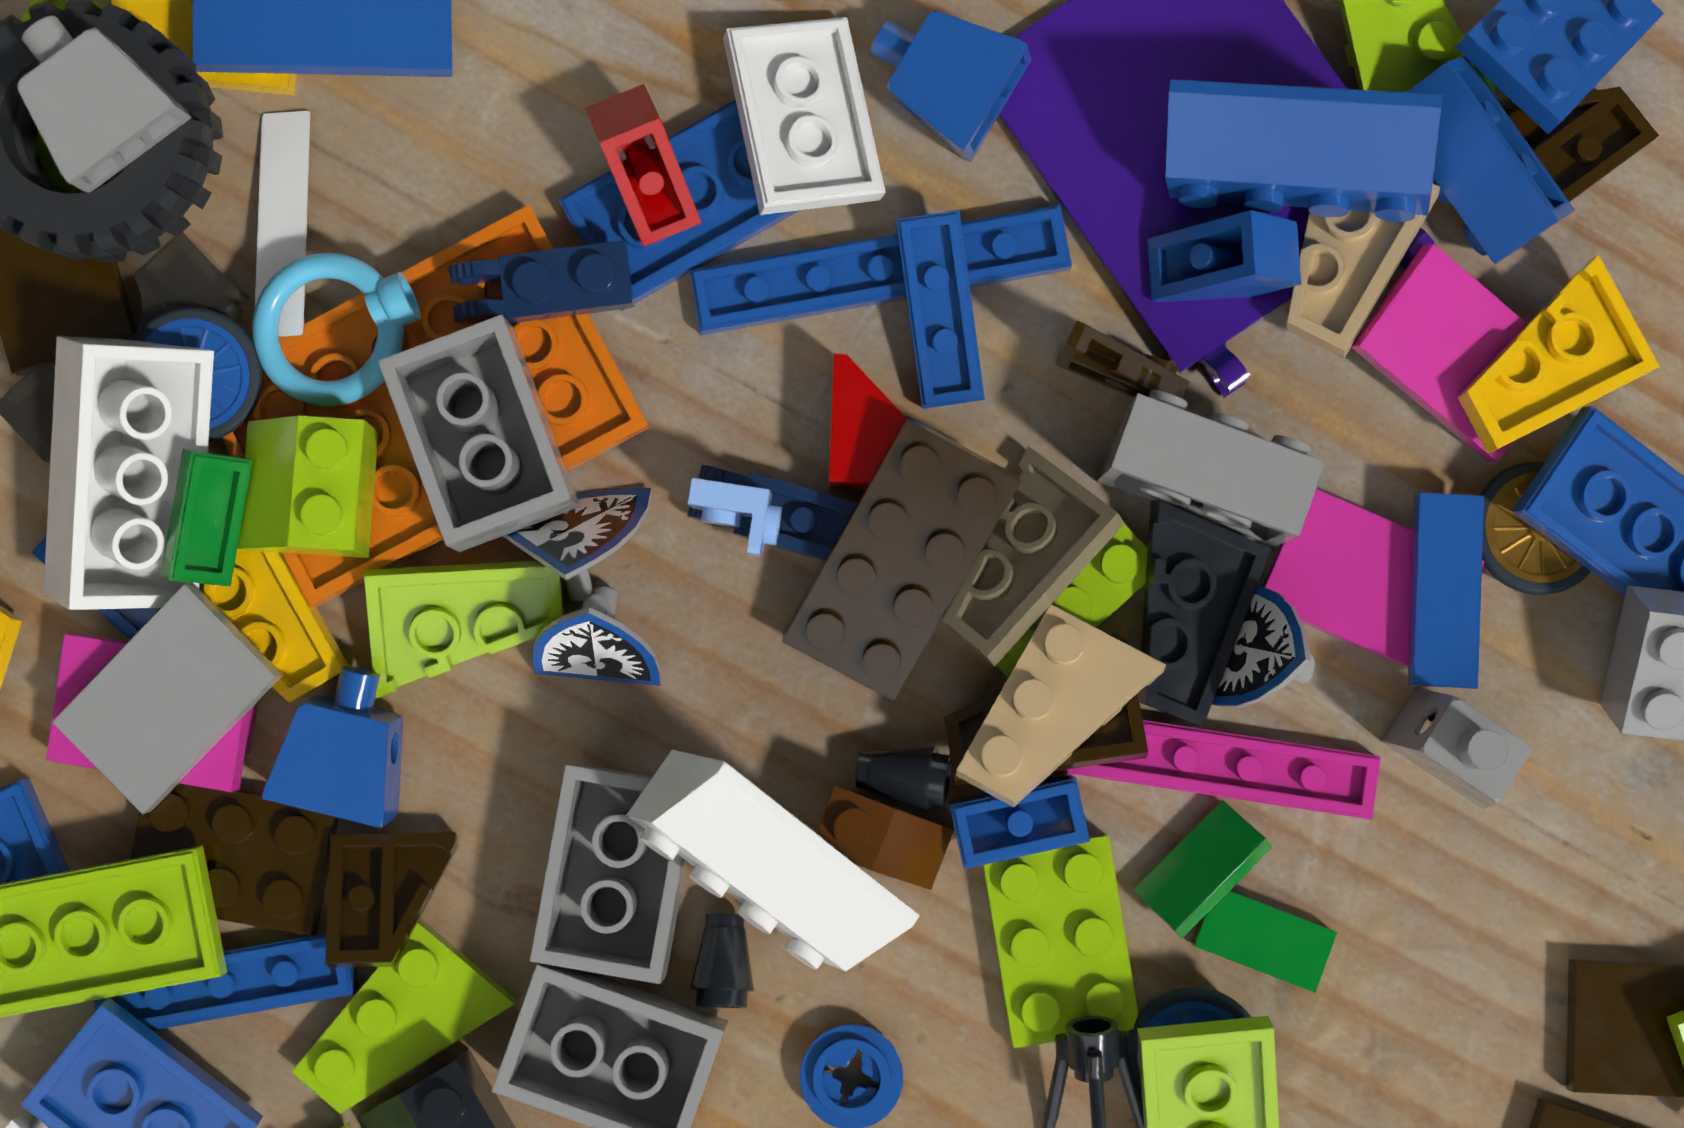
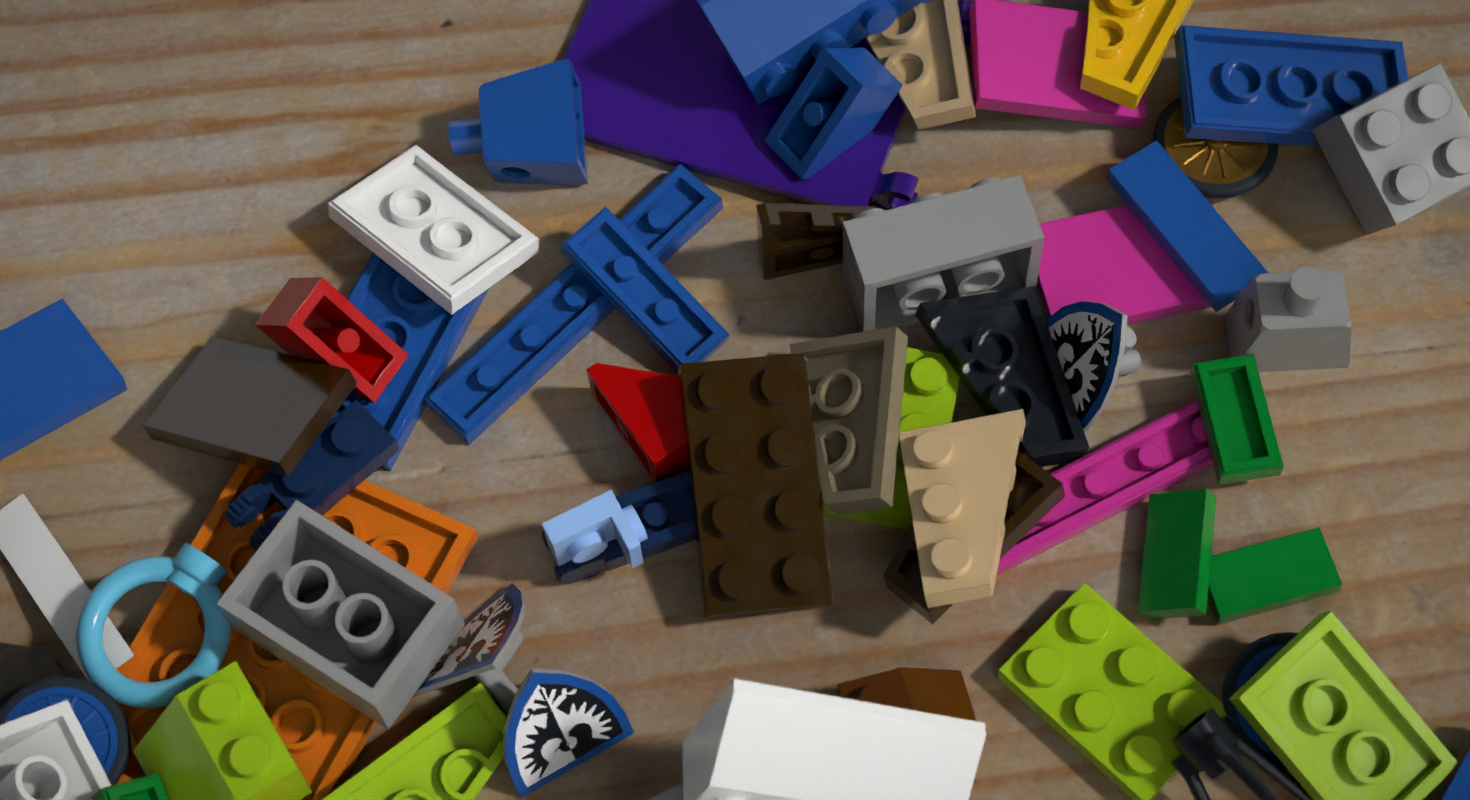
camera: 35 degrees left, 20 degrees down
black cone [856,746,952,810] -> none
blue slope [948,775,1090,869] -> none
none -> dark brown tile [142,336,357,477]
none -> green tile [1190,354,1284,485]

